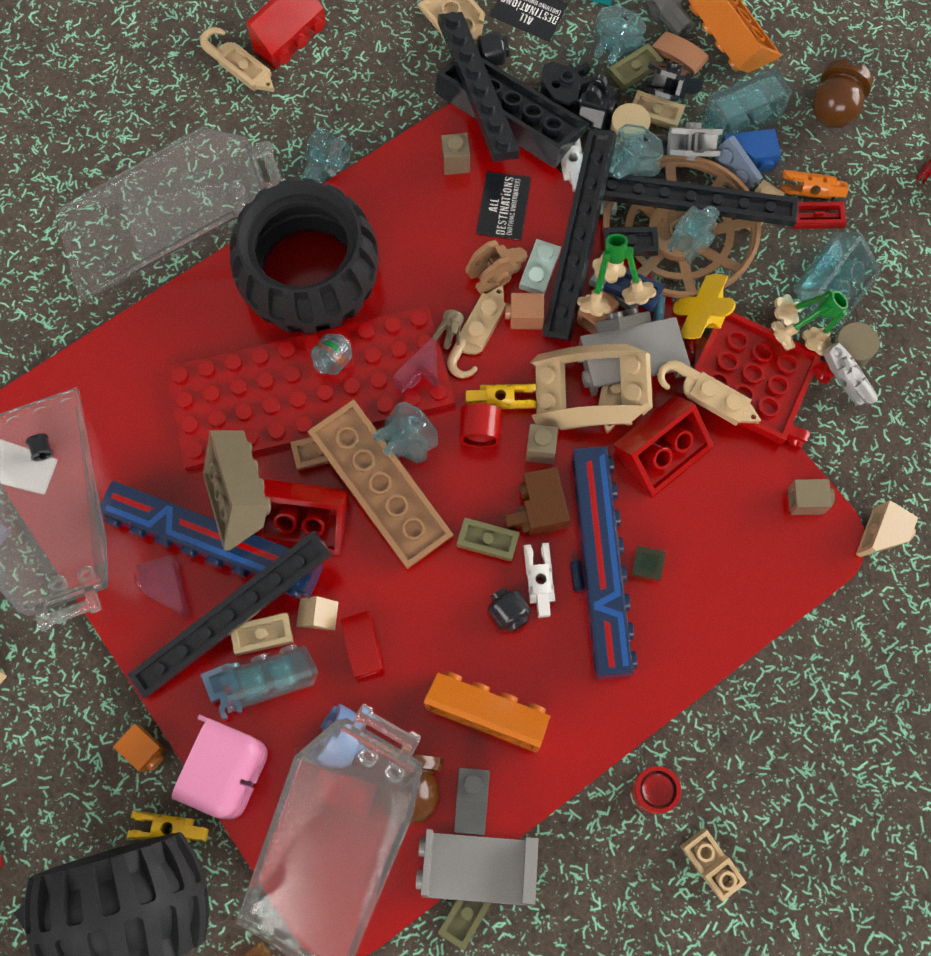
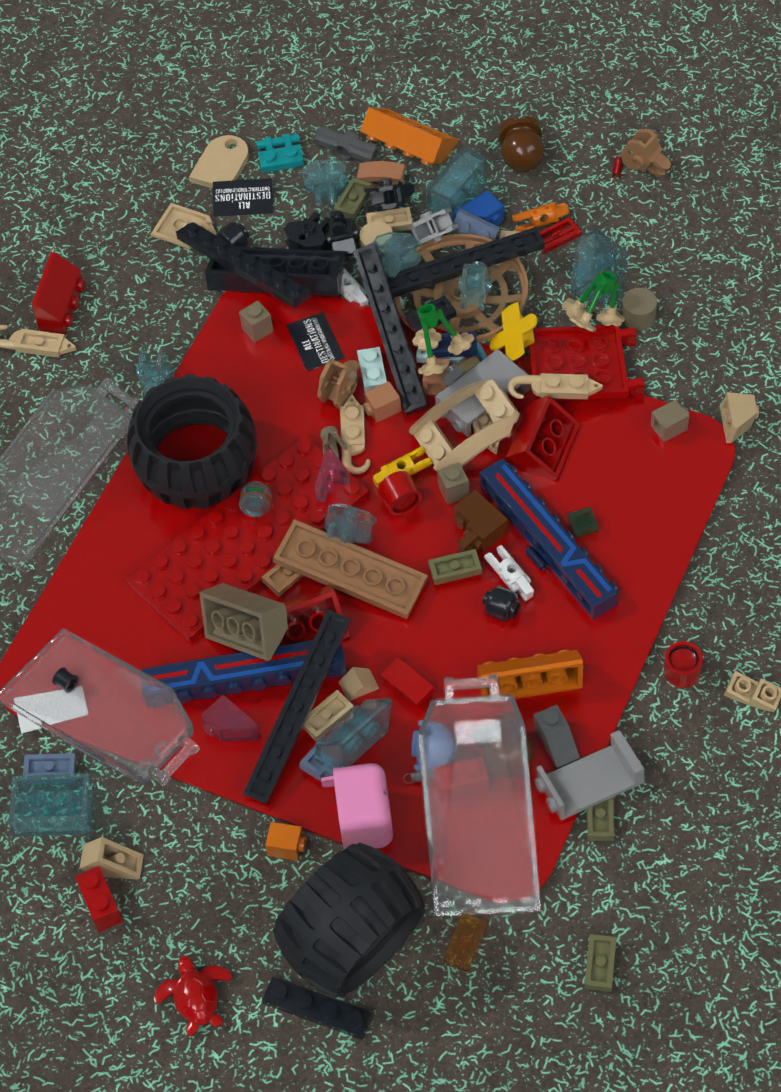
camera: 25 degrees left, 15 degrees down
light grey hinge [823,343,878,405] -> none

